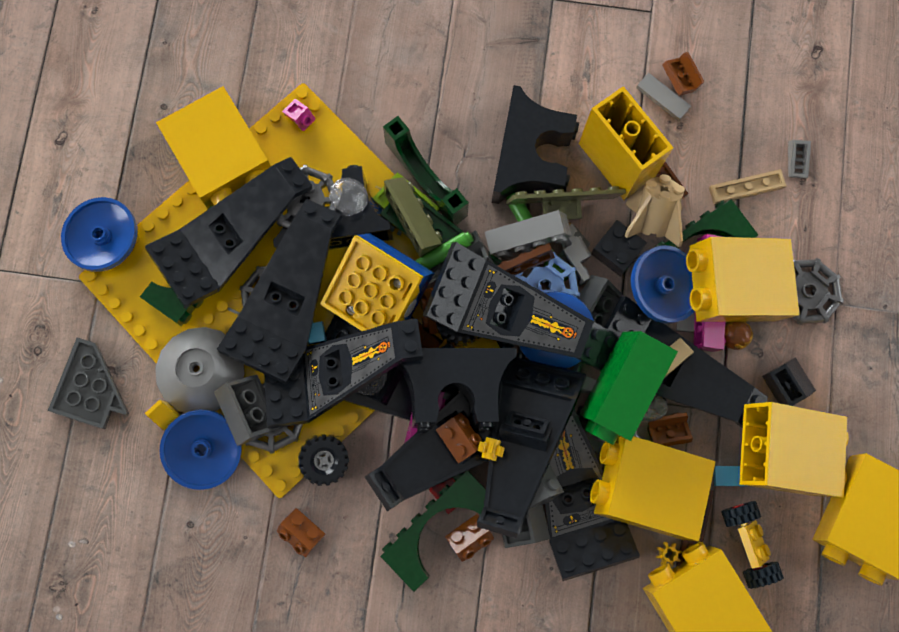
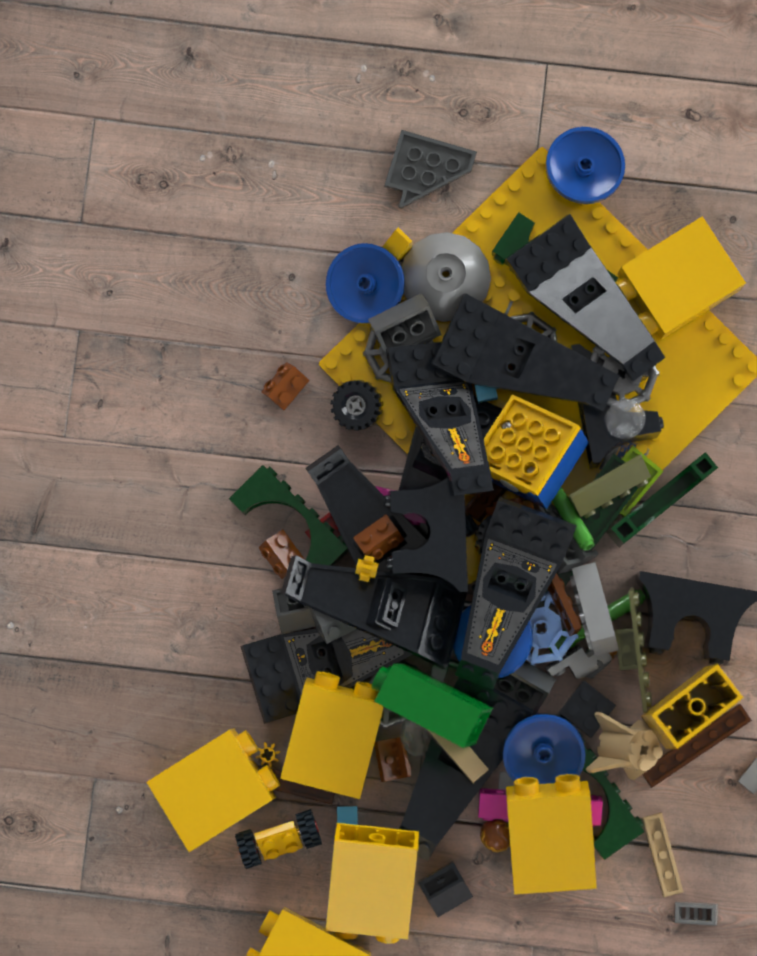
camera: 95 degrees right, 5 degrees up
dark pink bracket [282,99,315,131] -> none
flat silver plate [792,258,844,325] -> none

